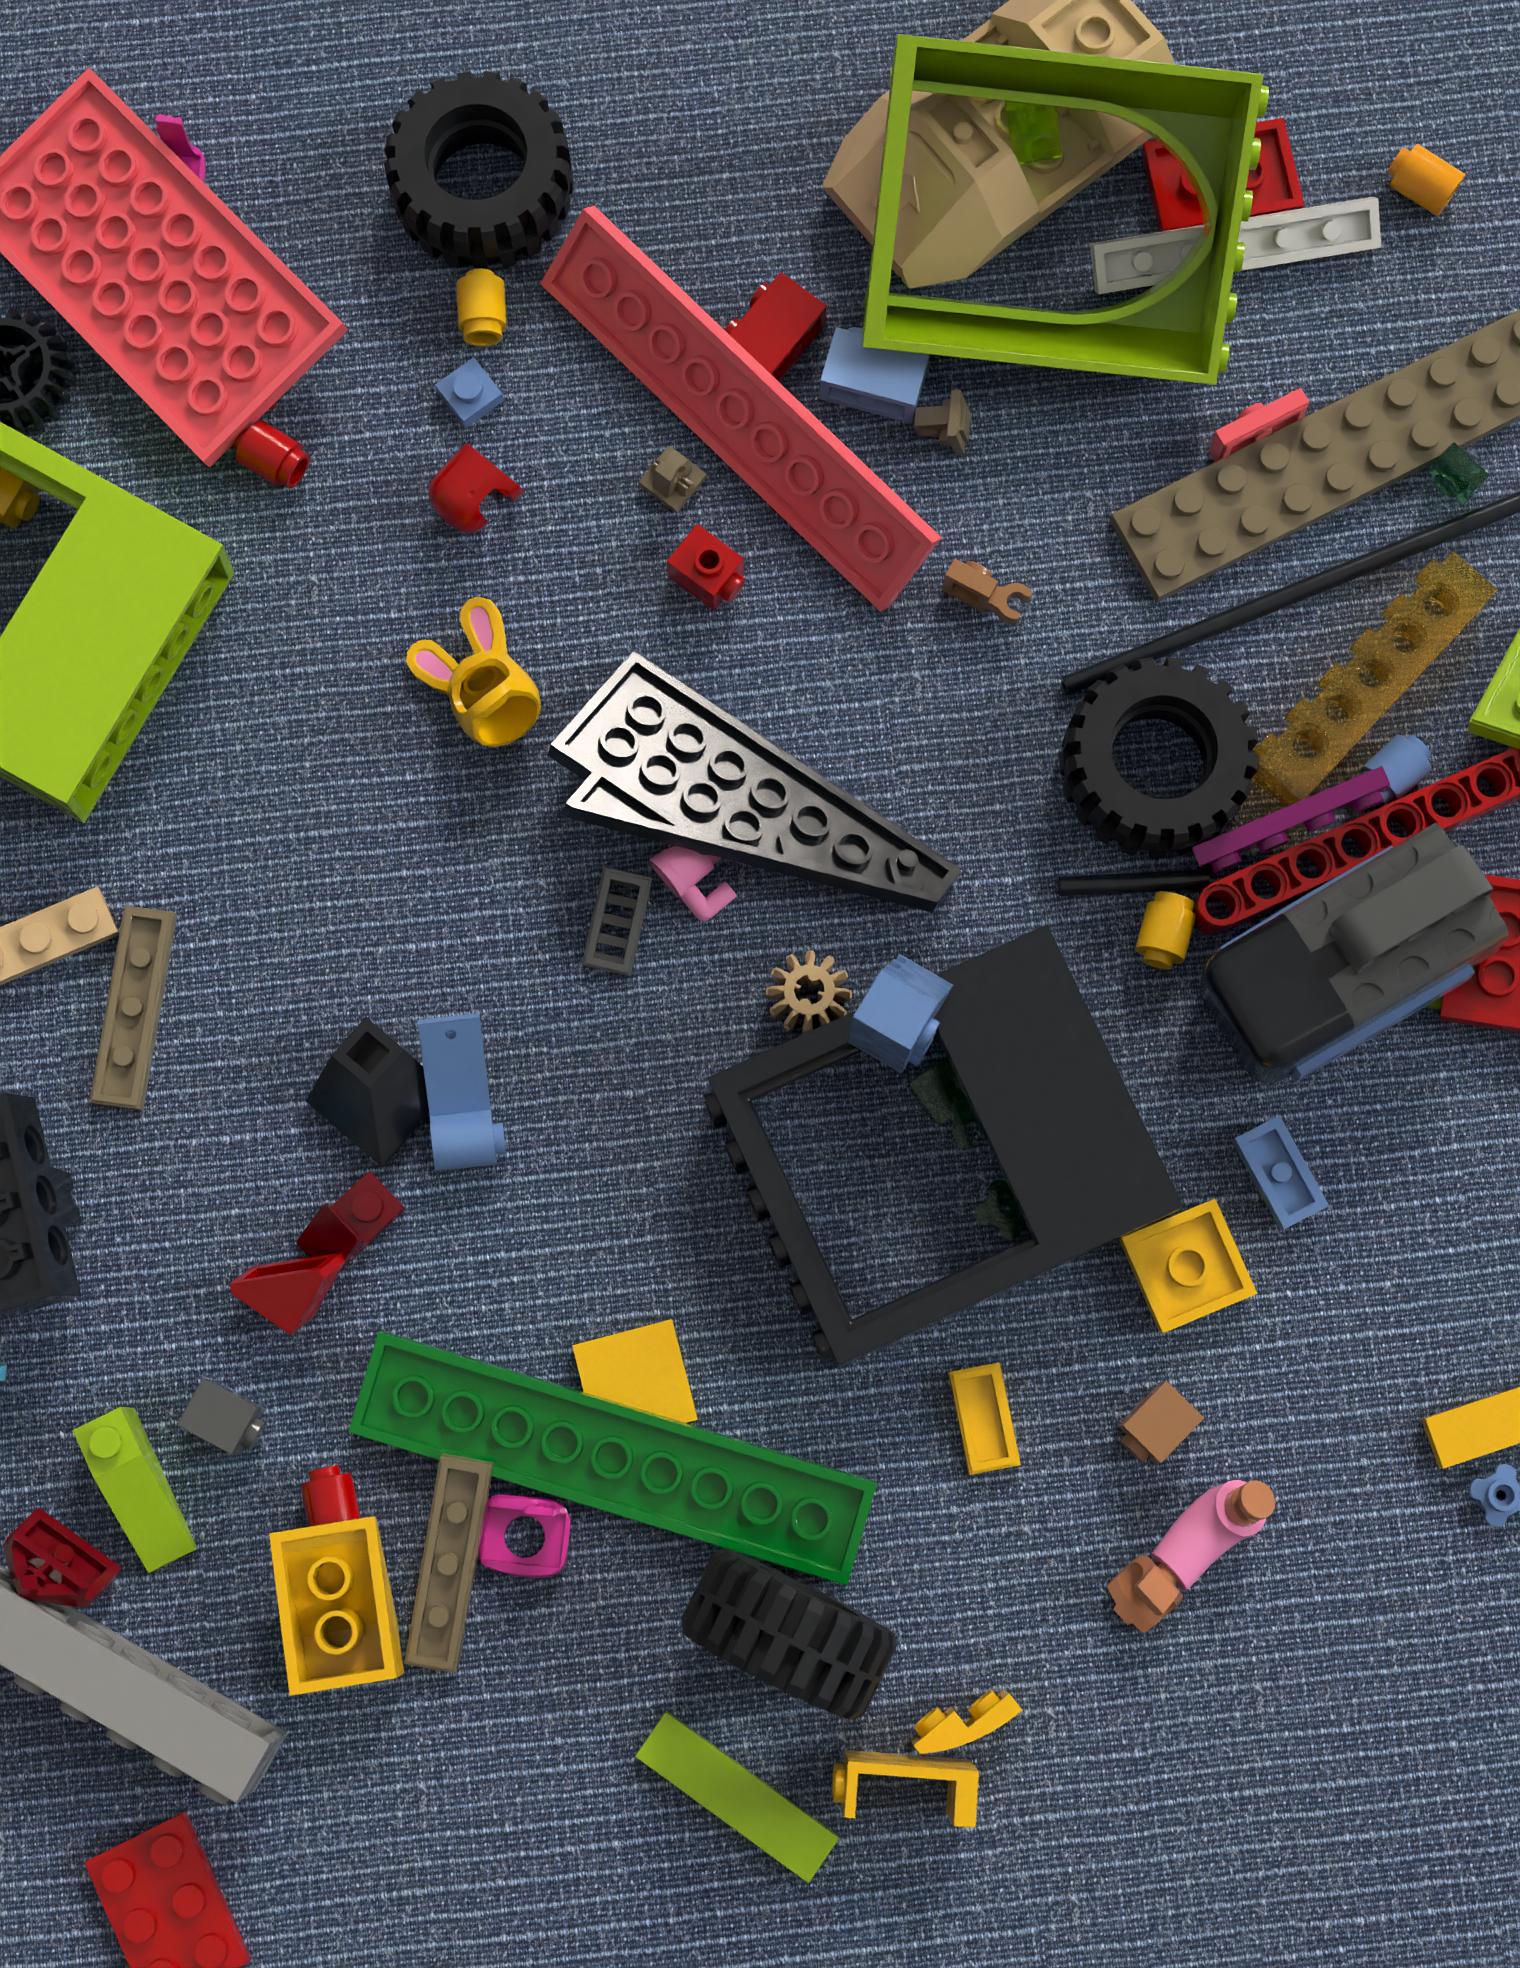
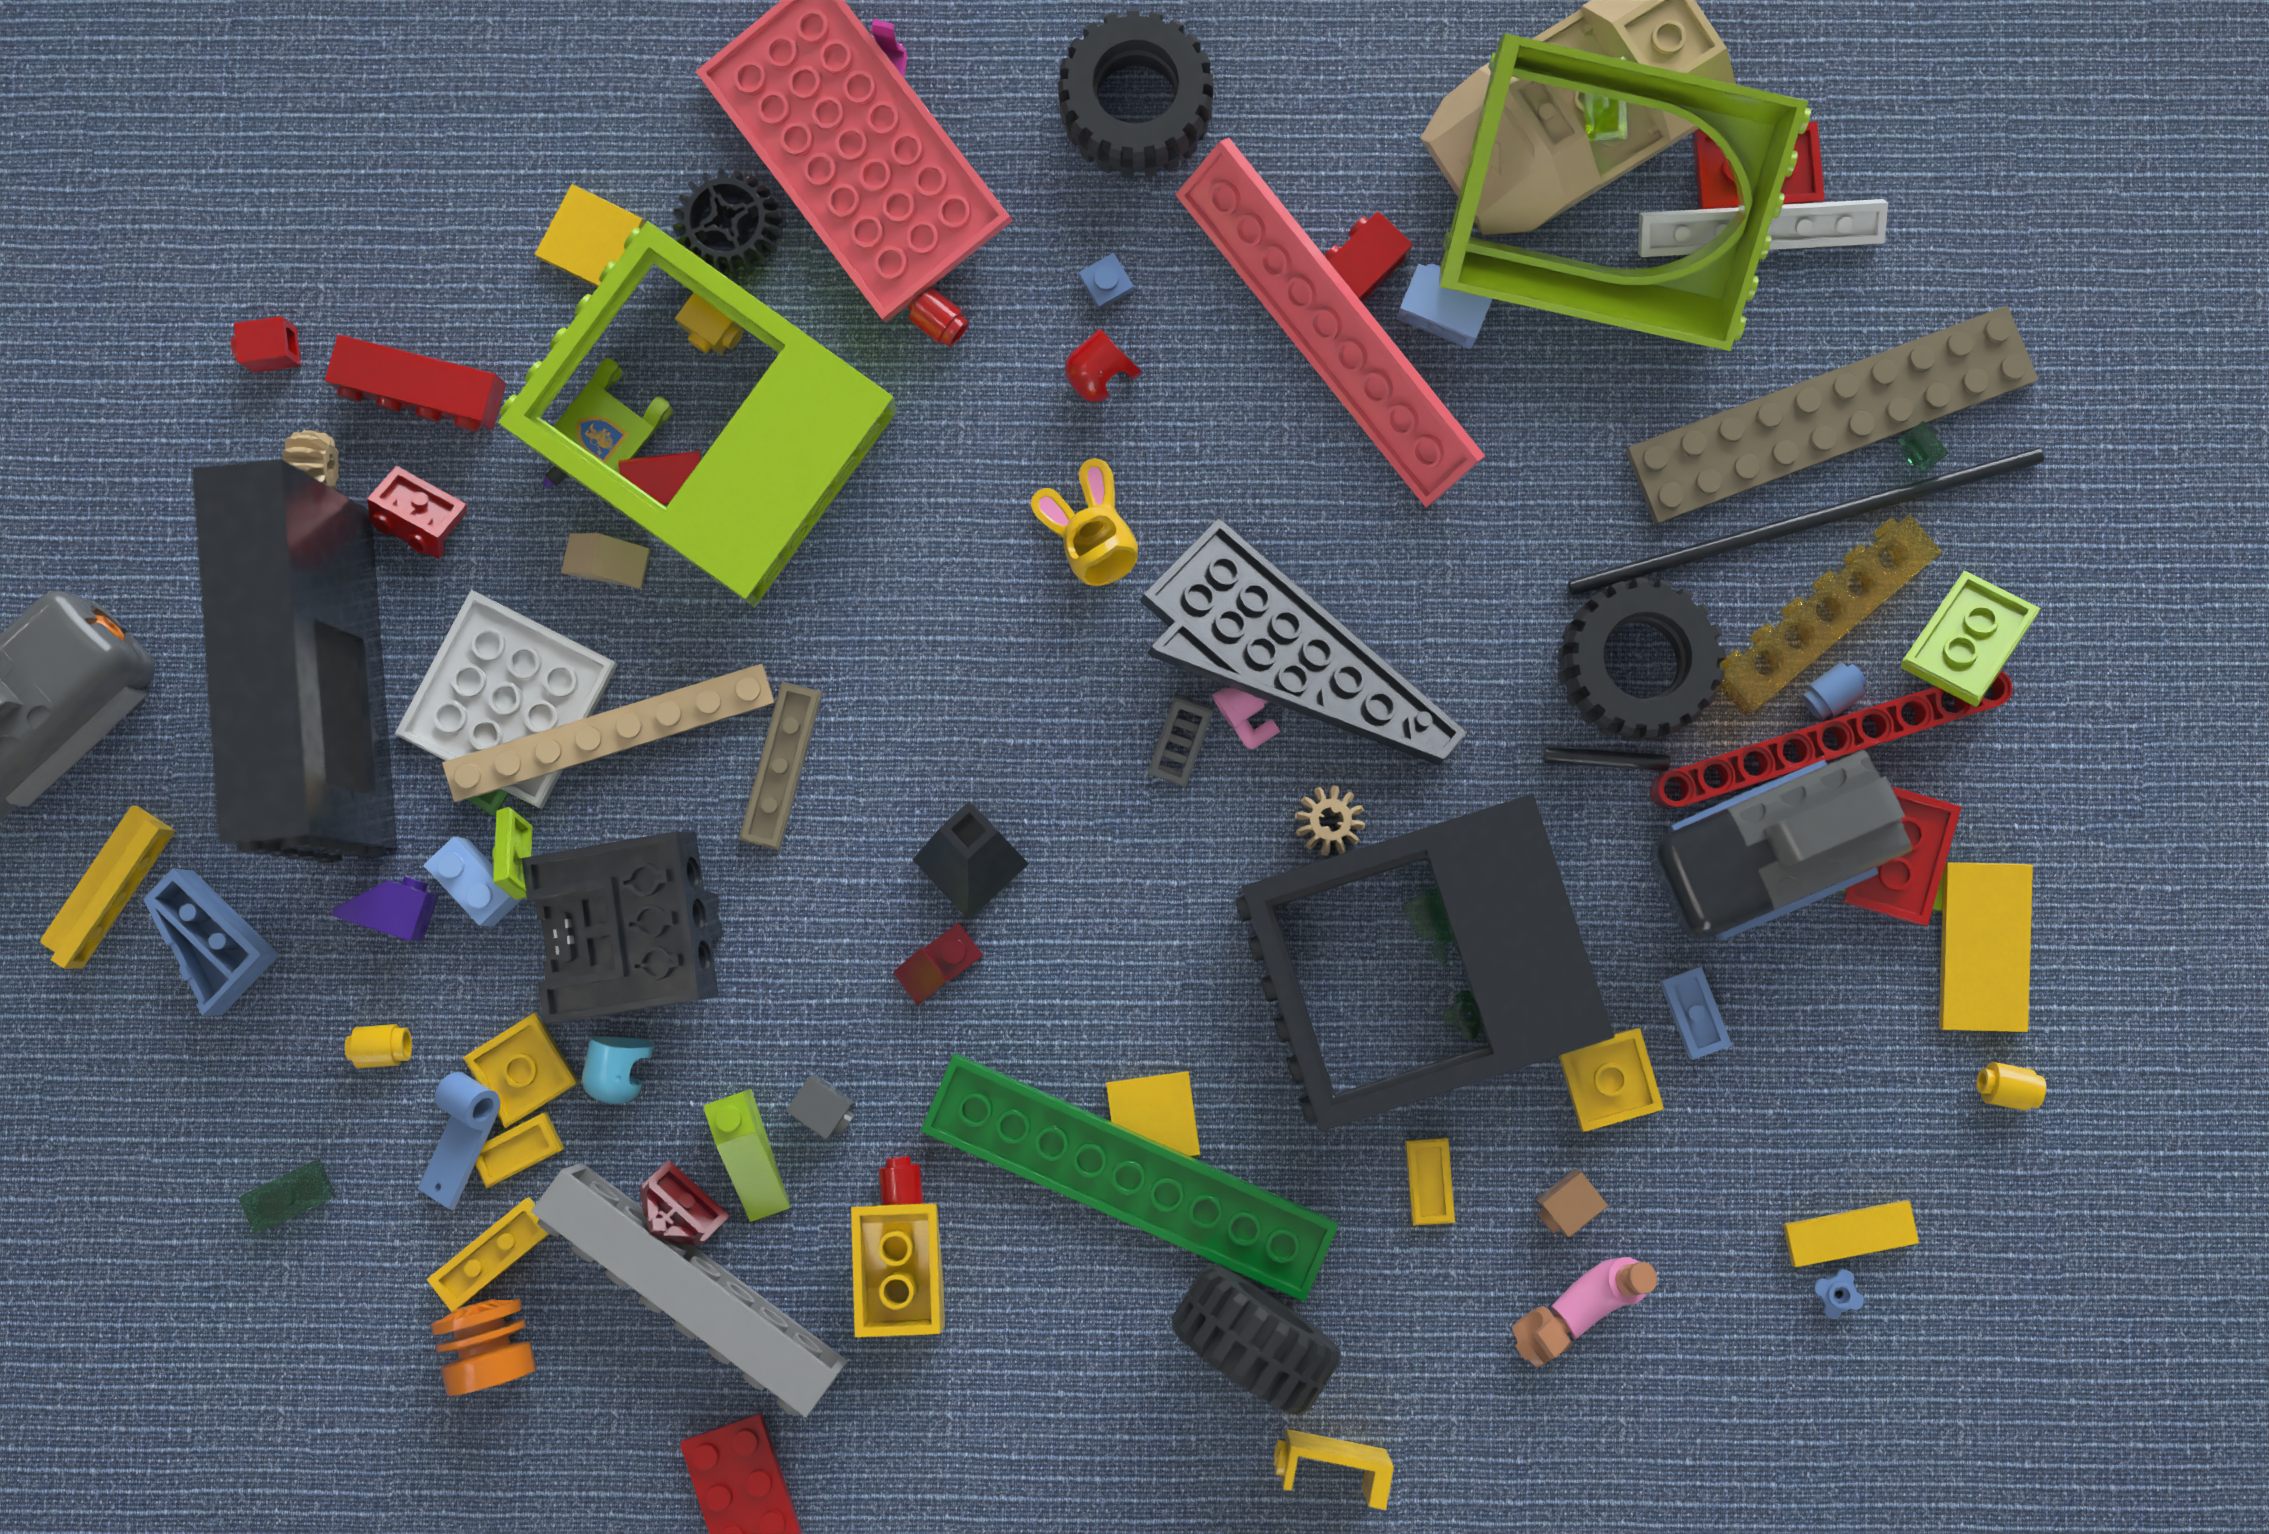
camera: 15 degrees right, 5 degrees up
red slope [229,1252,345,1335] -> none
dark tan tile [404,1453,494,1673] -> none
medium blue door [418,1013,506,1172] -> none
yellow brick [456,269,507,346] -> none
dark pink piece [479,1494,570,1578] -> none
lime tile [635,1710,839,1883] -> none
dark tan brick [638,446,707,514] -> none
red brick [667,524,746,611] -> none
medium blue wedge [848,954,954,1074] -> none
yellow slope [911,1689,1022,1754] -> none
dark tan brick [914,390,971,455] -> none
medium nougat plate [942,558,1033,625] -> none
yellow brick [1135,891,1196,970] -> none
magenta plate [1192,766,1390,873] -> none
coral plate [1209,388,1310,462] -> none
light orange brick [1387,143,1466,217] -> none

